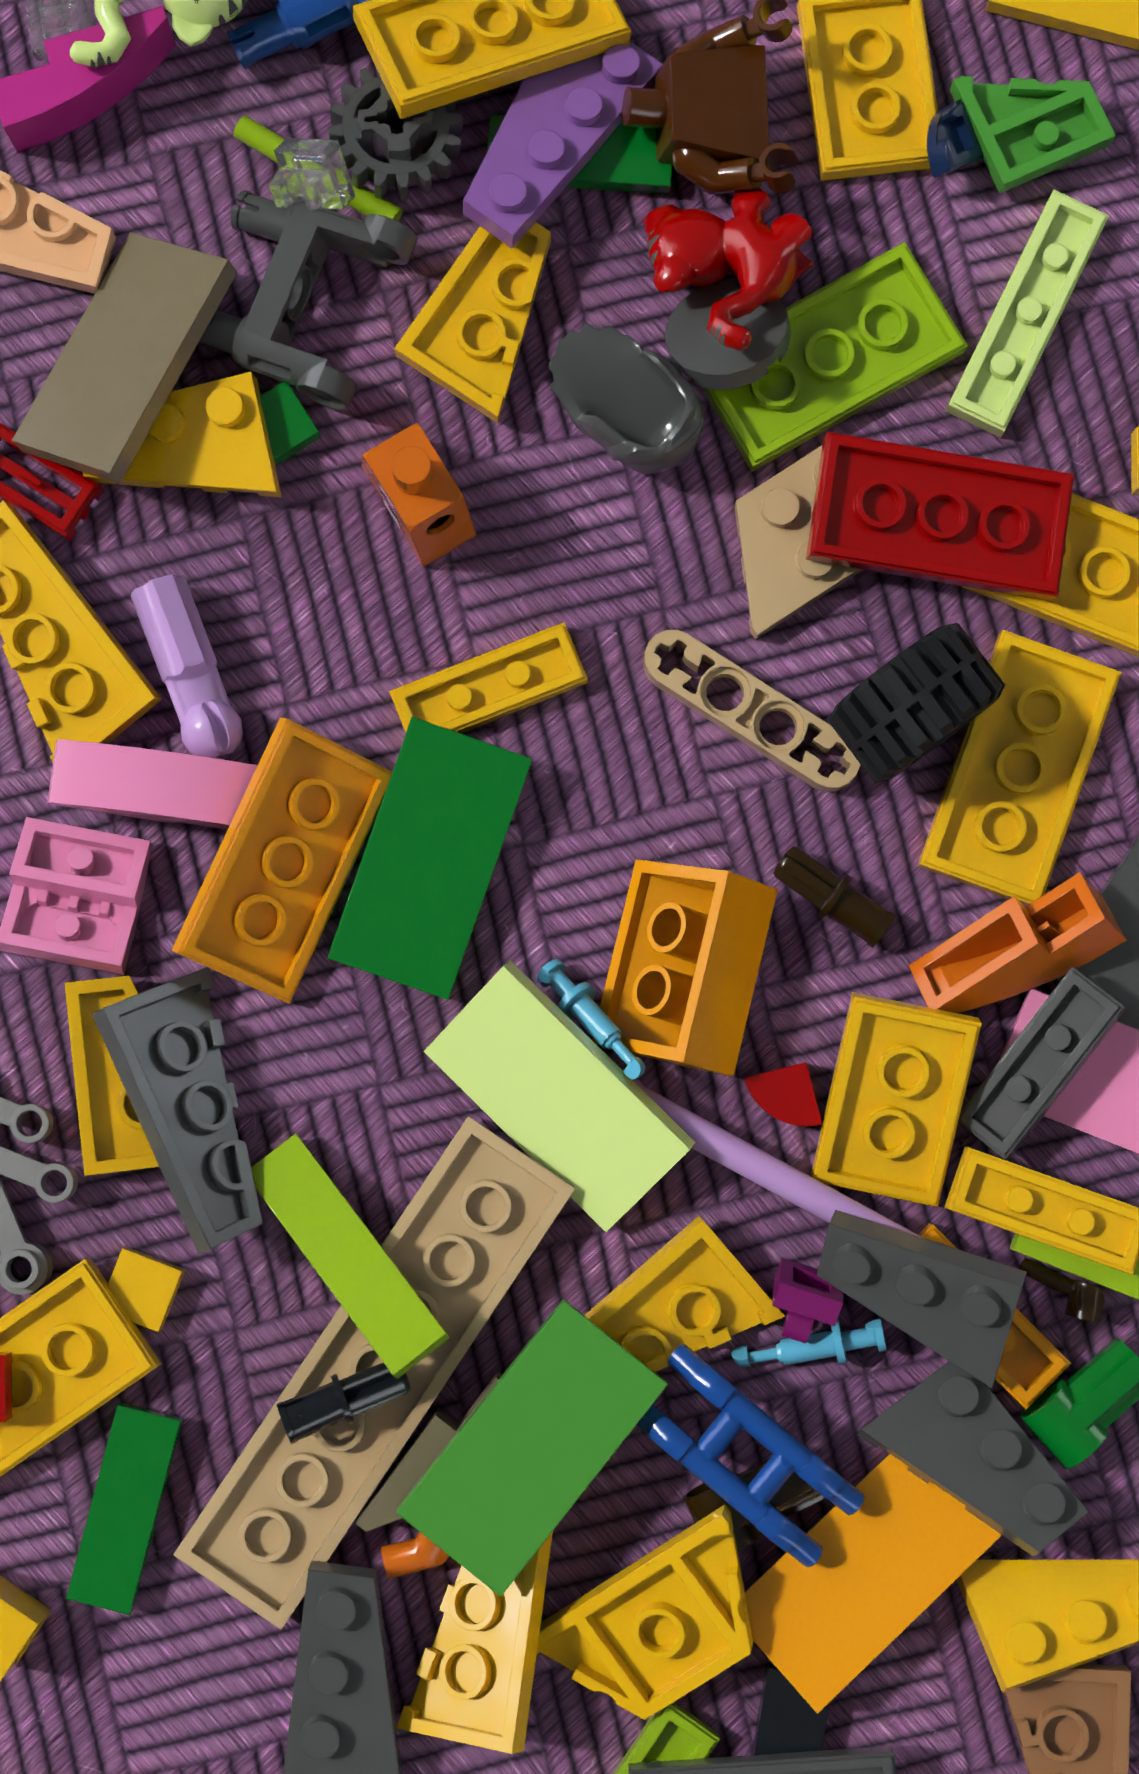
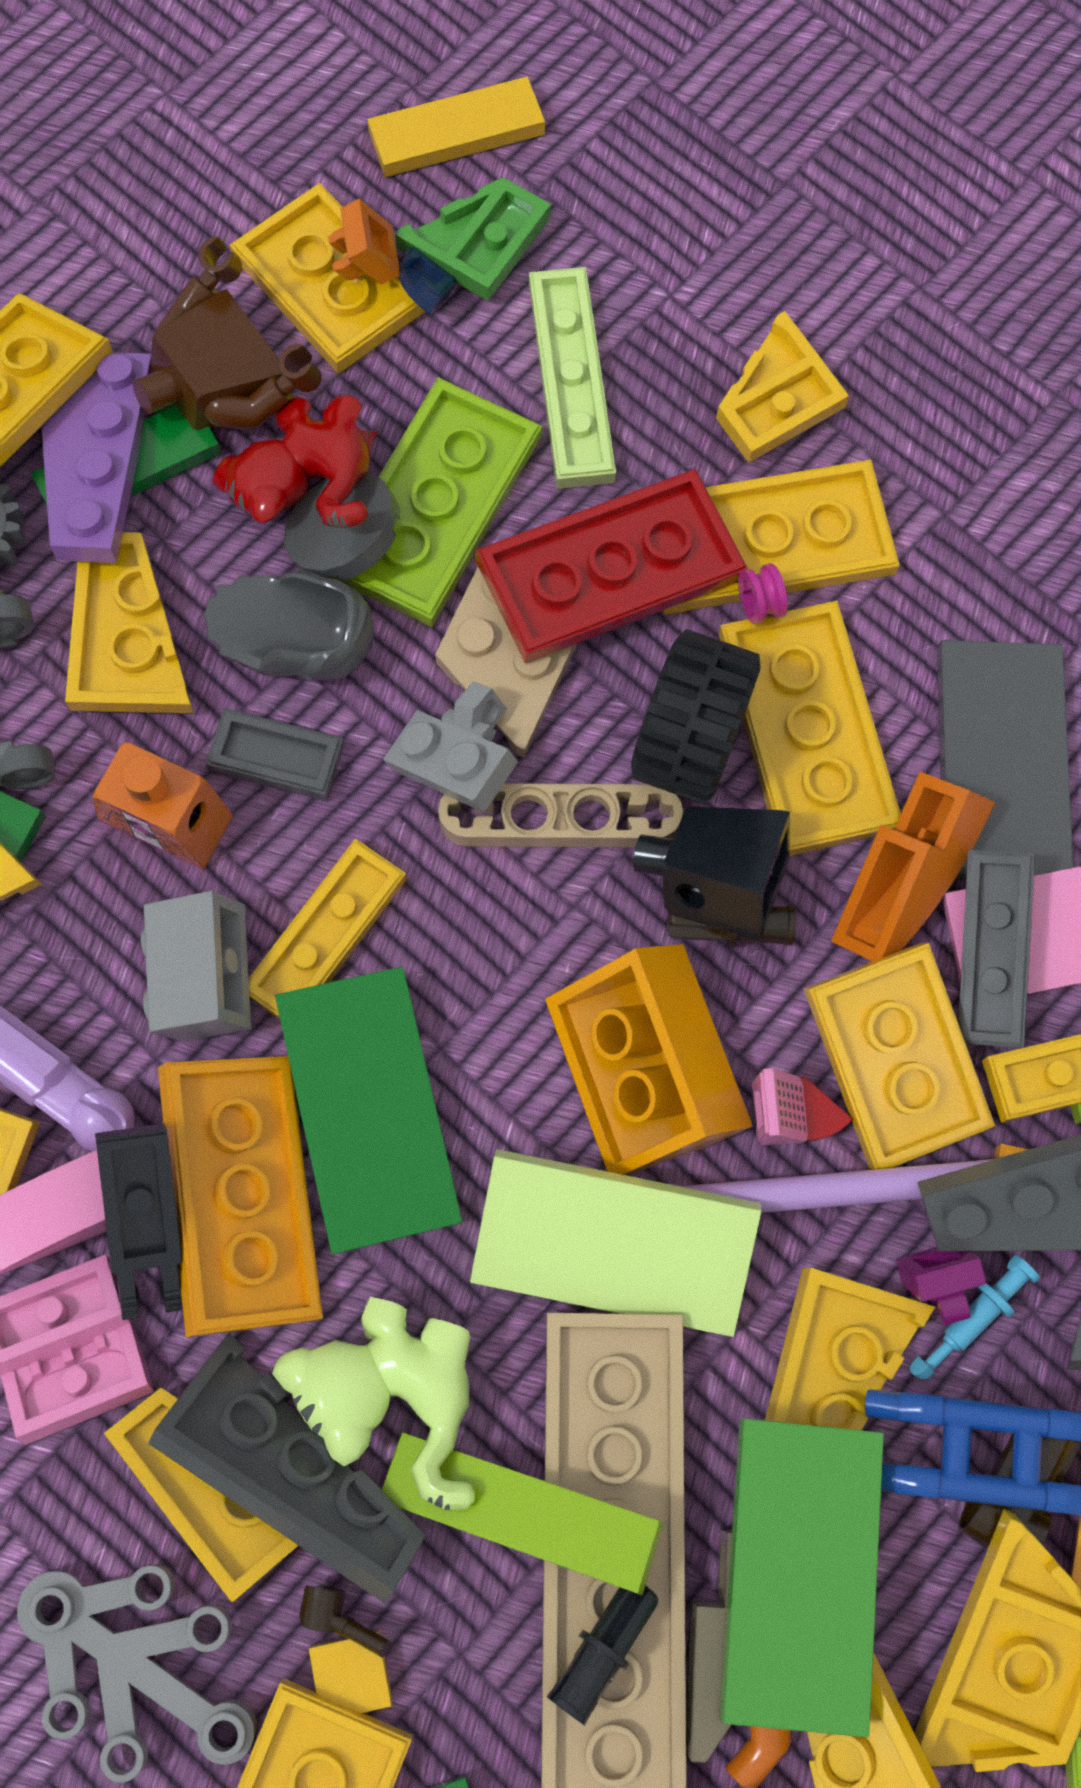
camera: 35 degrees left, 10 degrees down
medium azure piece [536,959,646,1079] -> none
none -> black hinge [95,1123,182,1320]
none -> light grey brick [141,891,251,1042]
none -> dark grey tile [205,708,345,802]
none -> yellowish green animal [272,1296,475,1510]
none -> dark brown hand [299,1585,391,1658]
none -> orange tile [328,198,400,285]
none -> light grey hinge [383,681,518,812]
none -> black torso [633,807,790,940]
none -> dark pink bush [738,563,788,625]
none -> bright pink slope [752,1068,808,1145]

